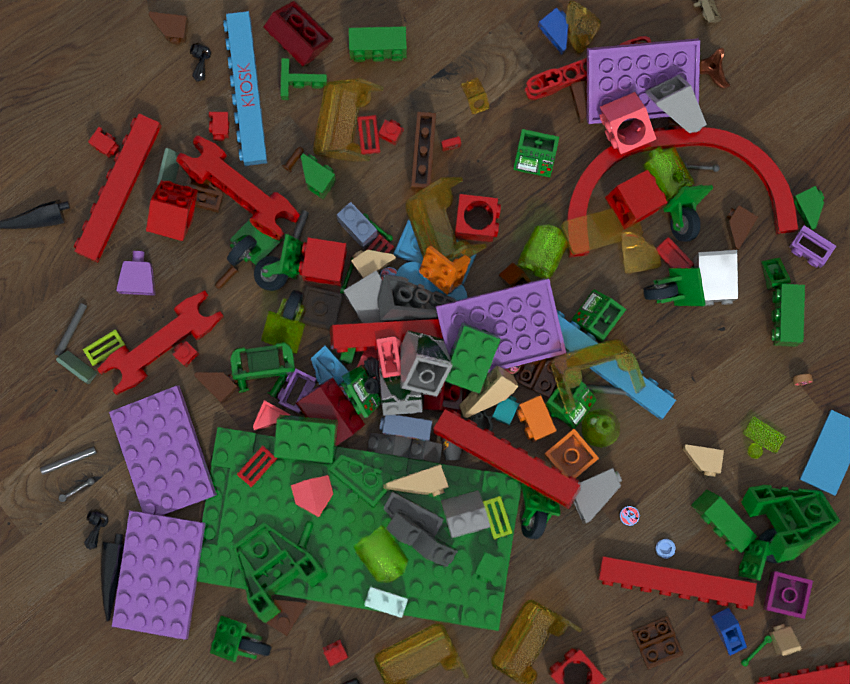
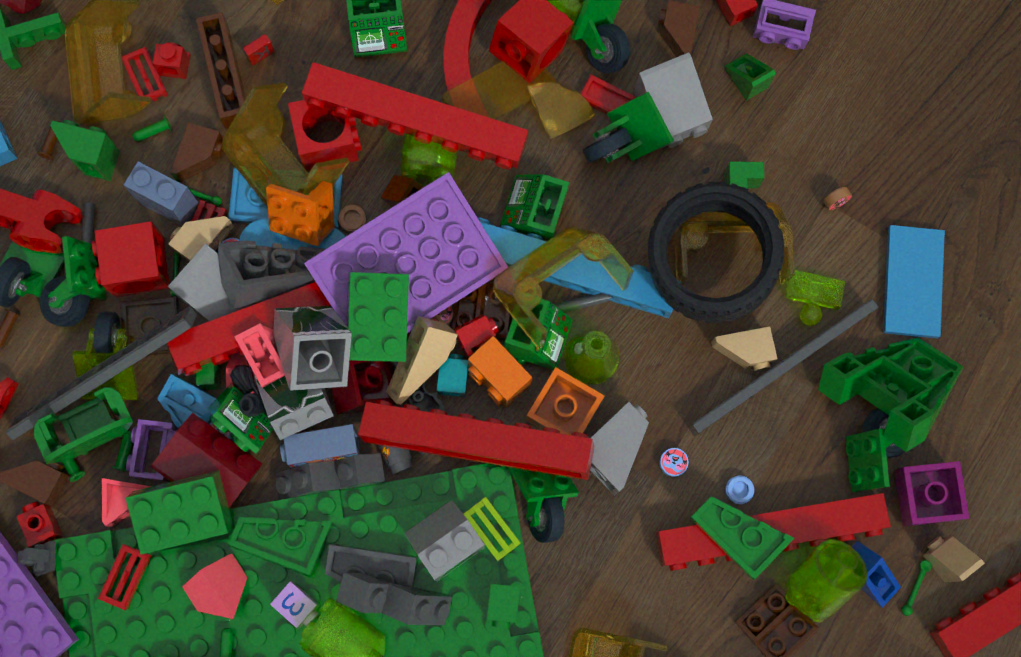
camera: 20 degrees left, 5 degrees down
tan slope [383,465,449,497] -> none
green wedge [690,489,757,553] -> none
green brick [771,284,805,347] -> none
none -> dark grey tile [6,307,197,440]
none -> red brick [16,502,63,548]
none -> dark grey brick [17,541,56,577]
none -> green piece [132,115,172,141]
none -> reddish brown slope [170,122,226,182]
none -> lavender brick [270,581,320,628]
none -> red brick [302,62,528,170]
none -> medium nougat tile [338,205,367,233]
none -> red brick [453,314,499,356]
none -> black tyre [648,181,785,324]
none -> clear yellow windscreen [674,202,795,285]
none -> dark grey tile [689,299,878,436]
none -> green wing [690,496,794,580]
none -> green piece [724,162,764,189]
none -> clear neon green cylinder [785,539,868,622]

